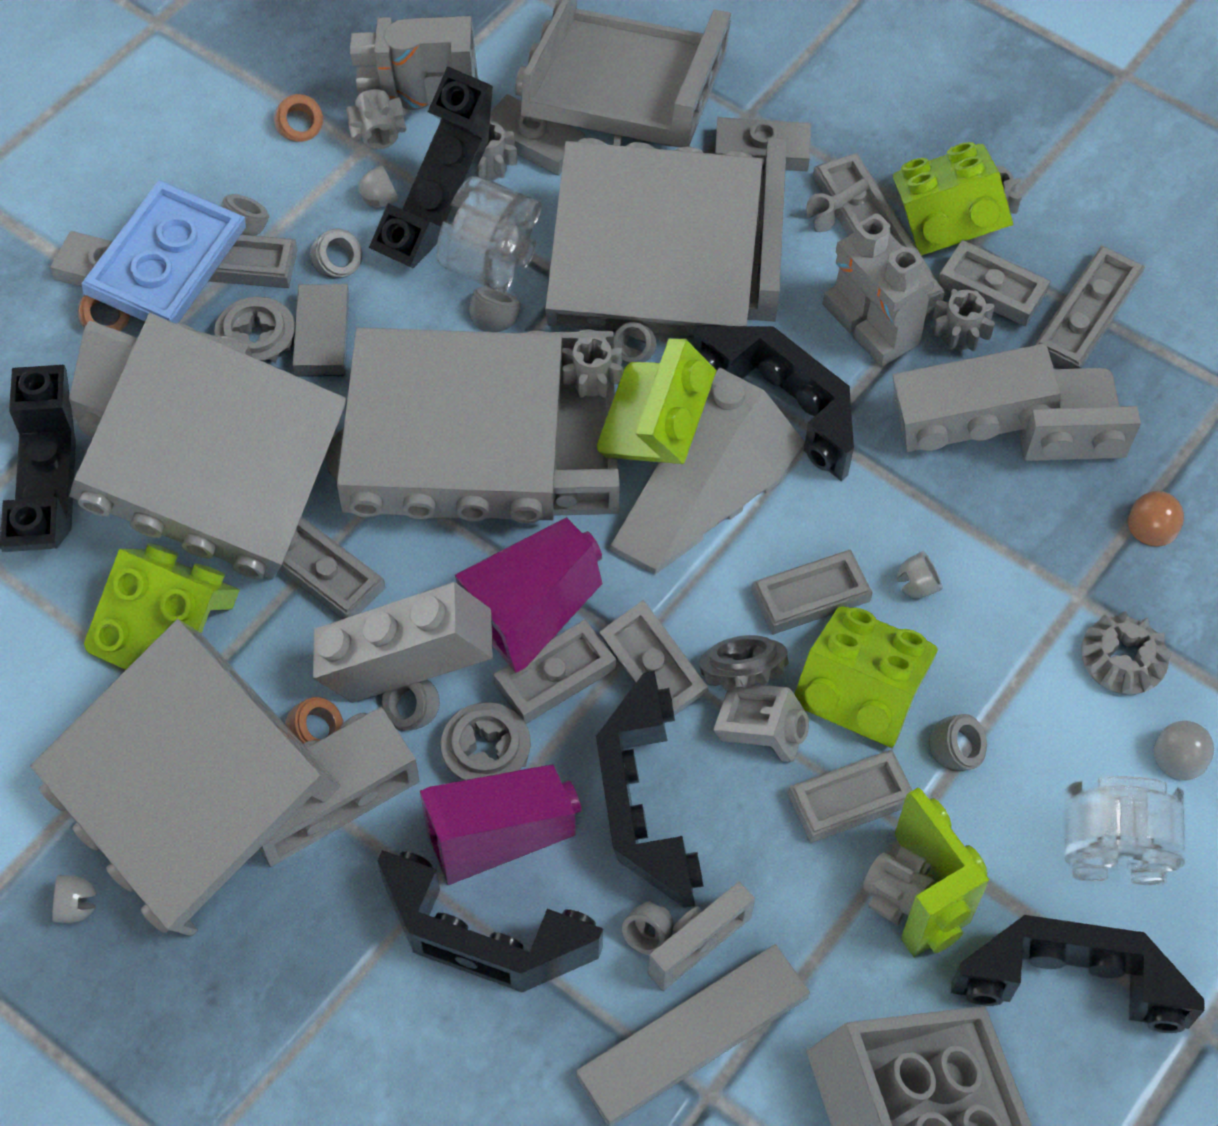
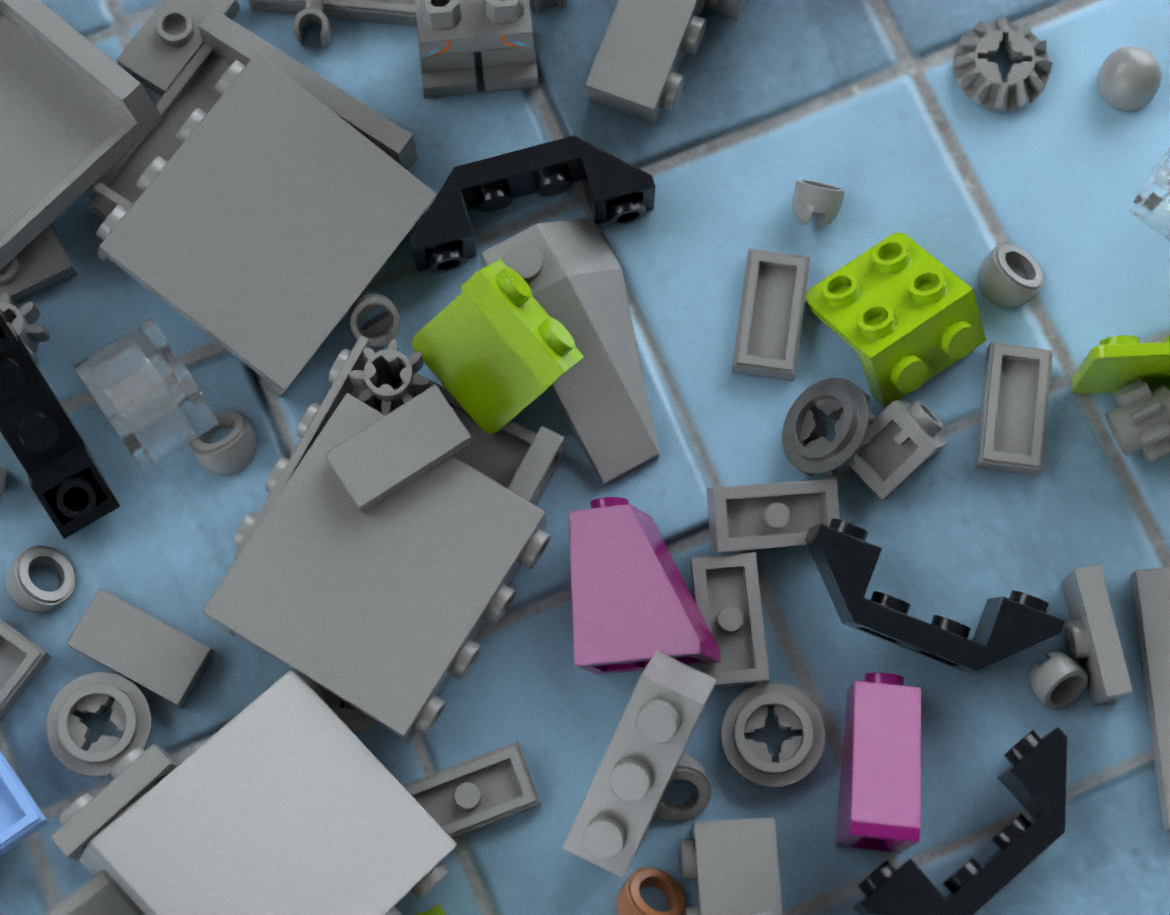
camera: 60 degrees left, 15 degrees up
none -> light grey tile [324,384,472,513]

